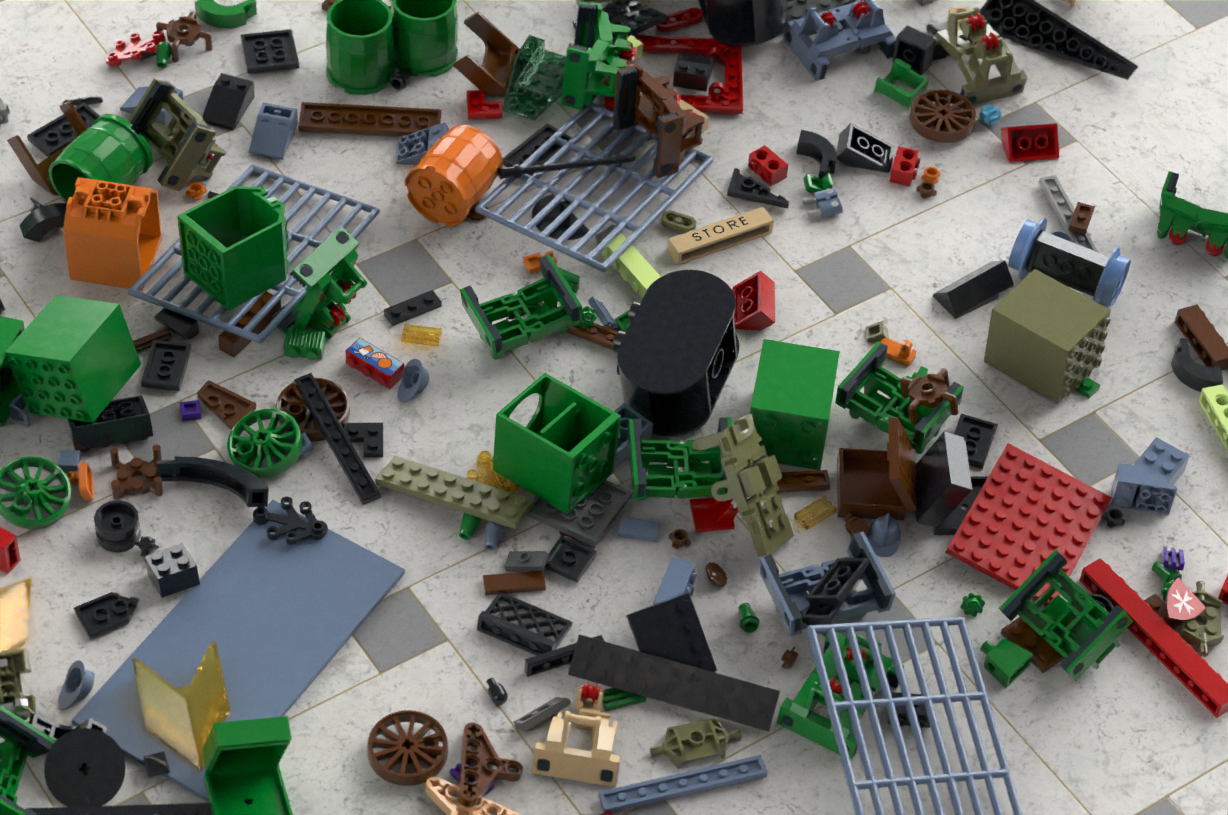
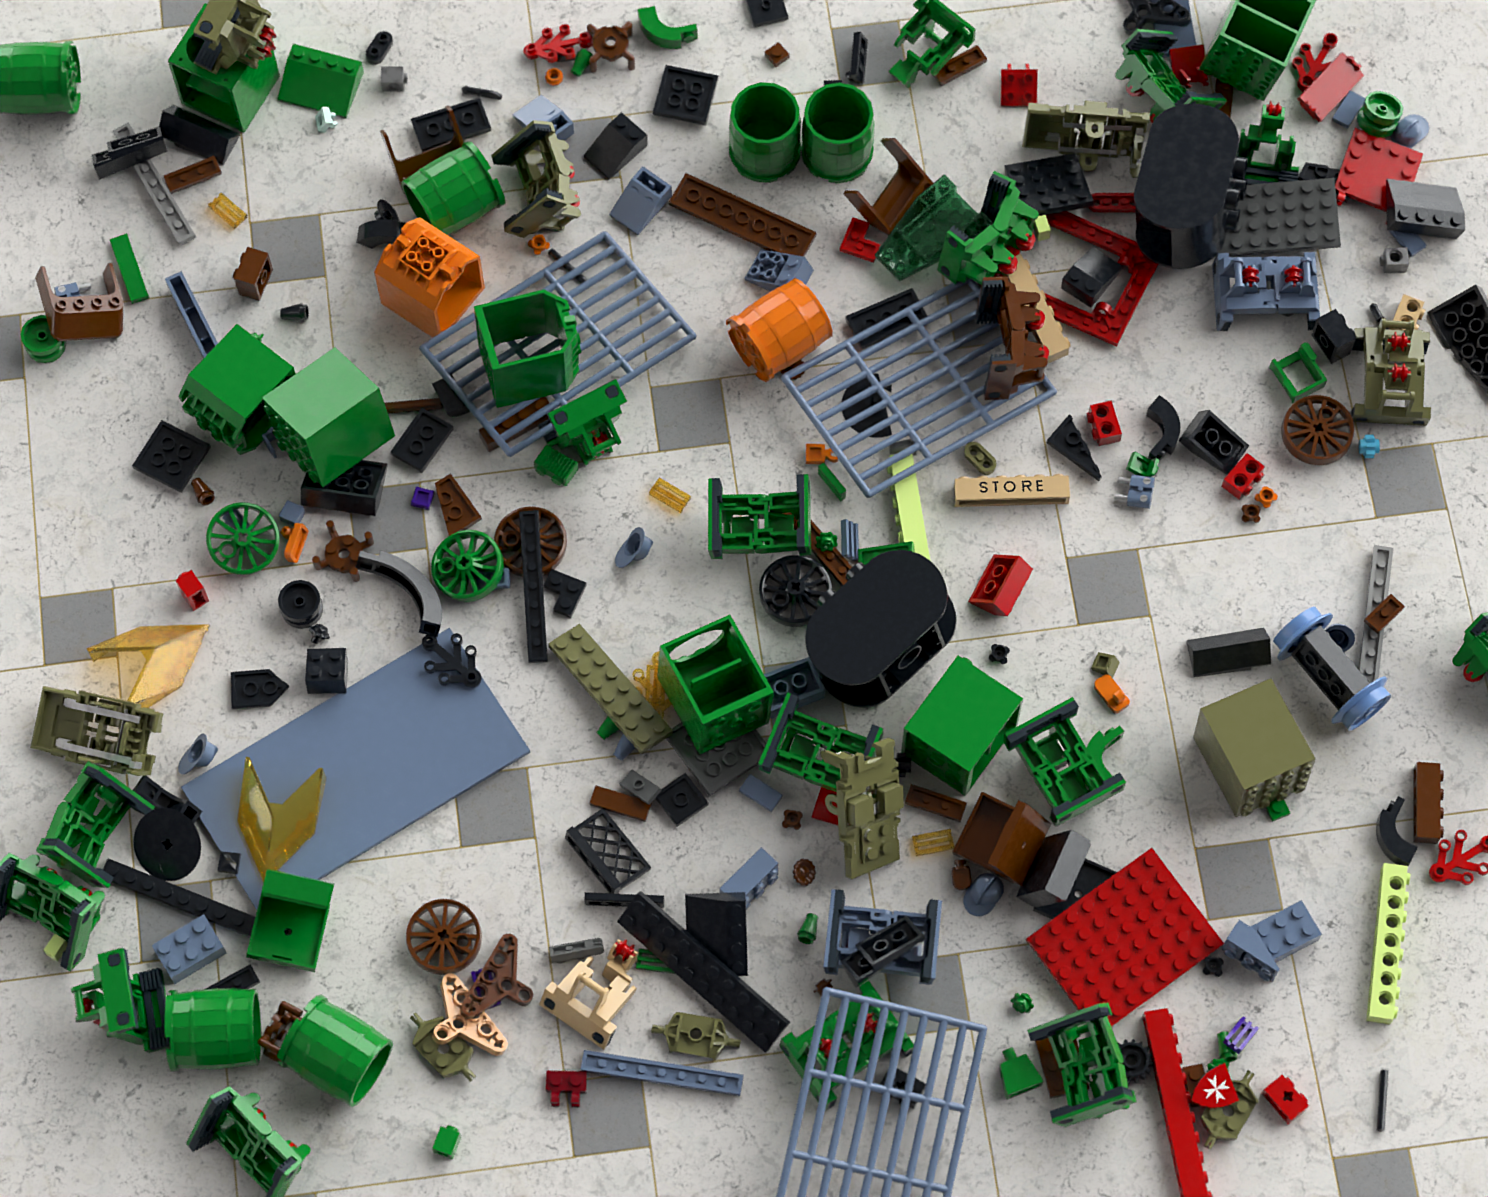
camera: 30 degrees right, 20 degrees up
brick [345,337,404,389] -> none
black plate [384,290,442,326] -> none
black cone [390,68,411,90] -> none
black cylinder [486,677,508,705] -> none
black bar [498,152,636,179] -> none
reddish brown plate [900,368,959,425] -> none
black tile [954,413,998,469] -> none
red slope [1001,123,1060,162] -> none
none -> orange plate [545,68,563,86]
none -> black piece [759,555,832,627]

